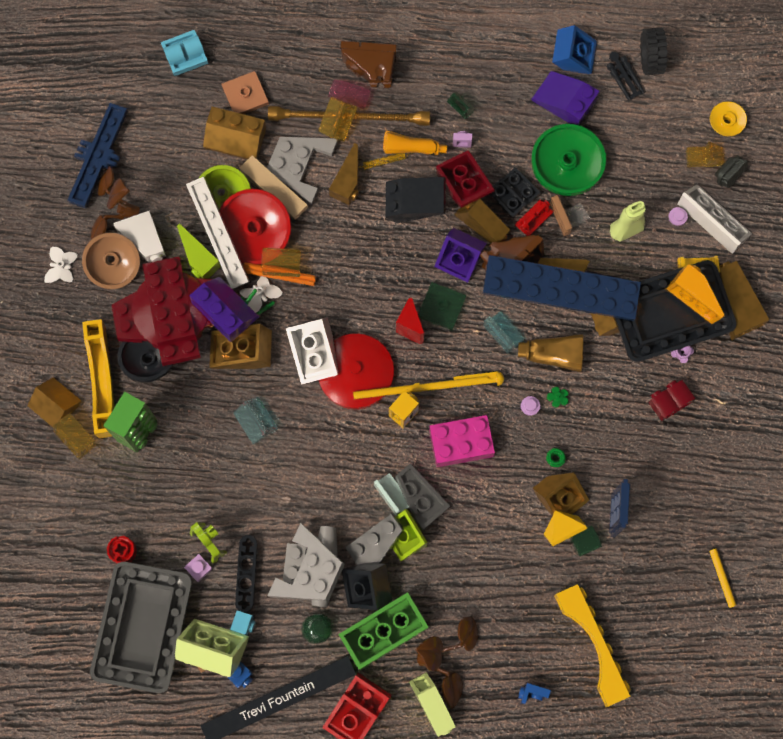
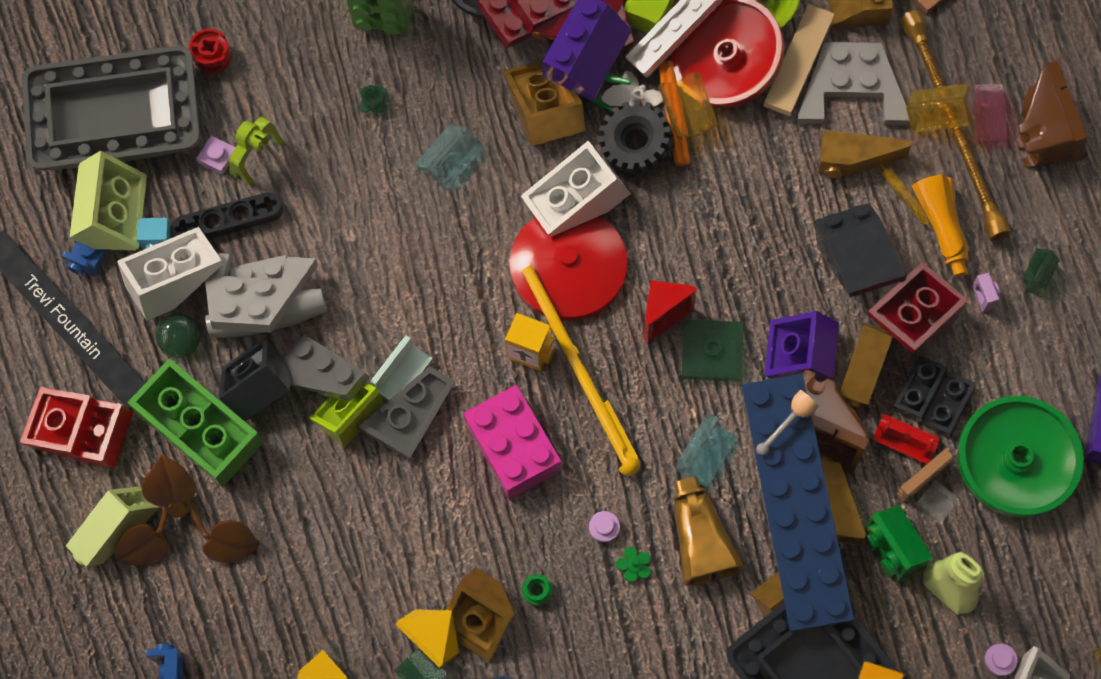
camera: 75 degrees right, 5 degrees down
none -> white slope [117,227,223,321]
none -> clear green plate [359,85,388,113]
none -> black tyre [598,100,675,178]
none -> hinge [756,390,819,456]
none -> green slope [864,505,933,582]

